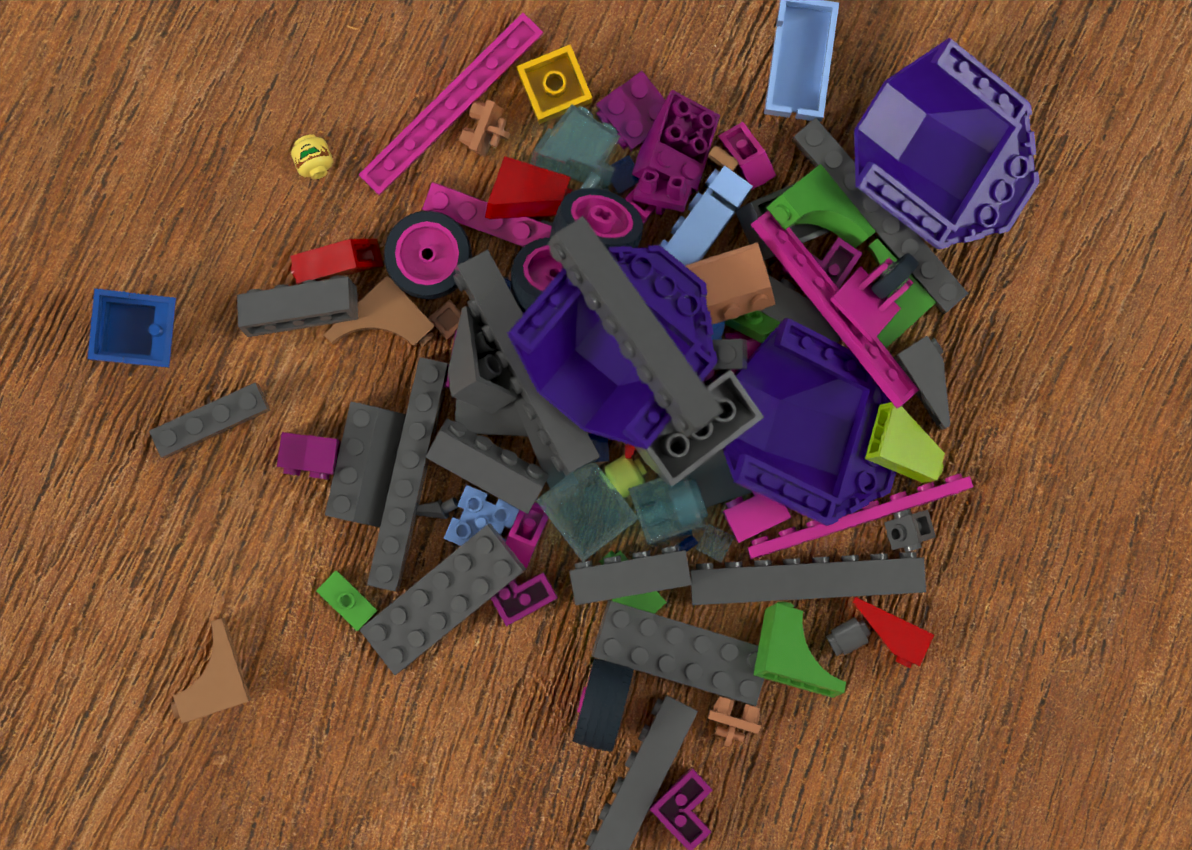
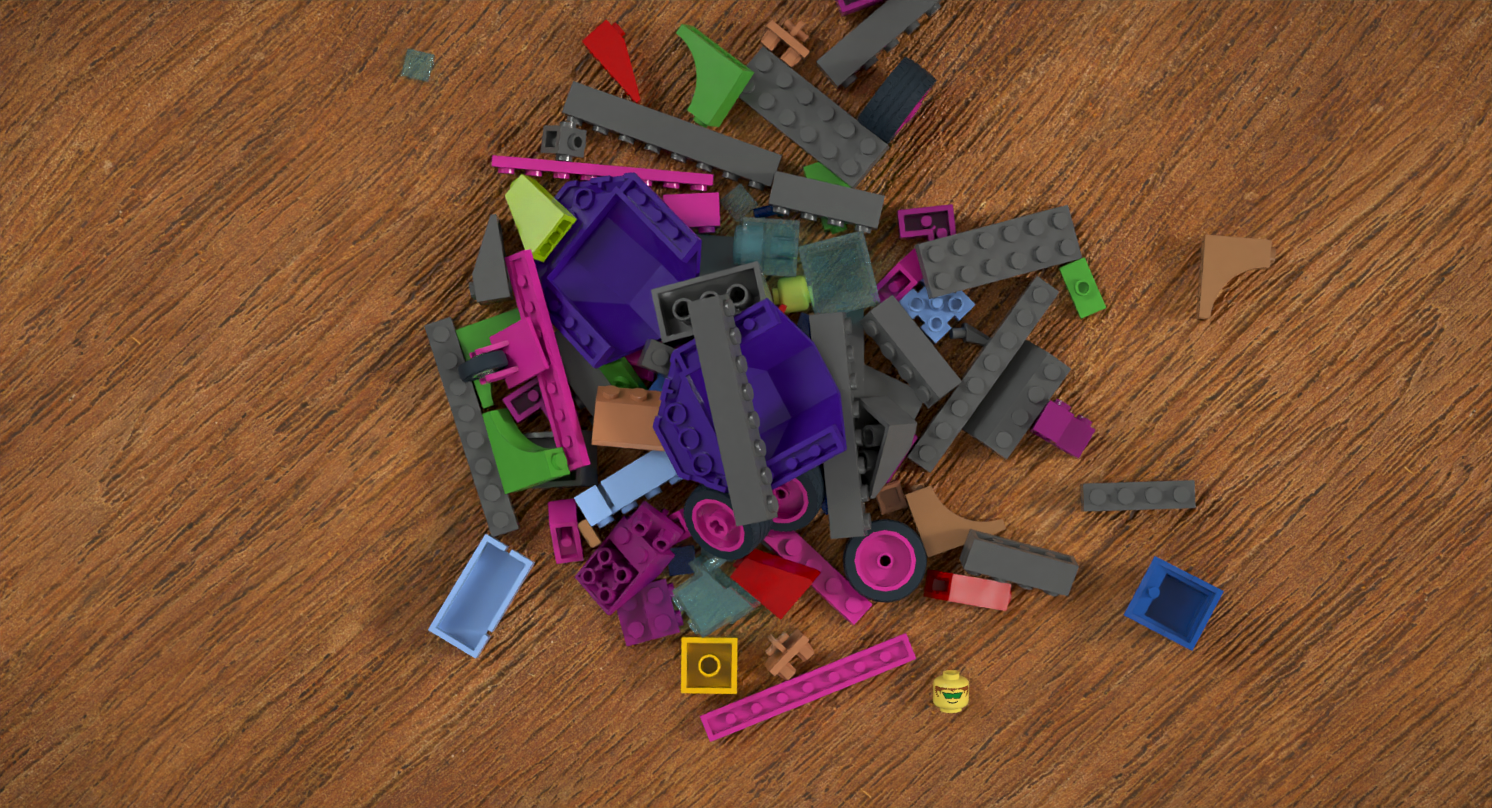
camera: 155 degrees left, 0 degrees up
dark grey brick [826,617,871,656] -> none
dark purple windscreen [854,38,1039,249] -> none
none -> clear light blue tile [401,48,435,83]

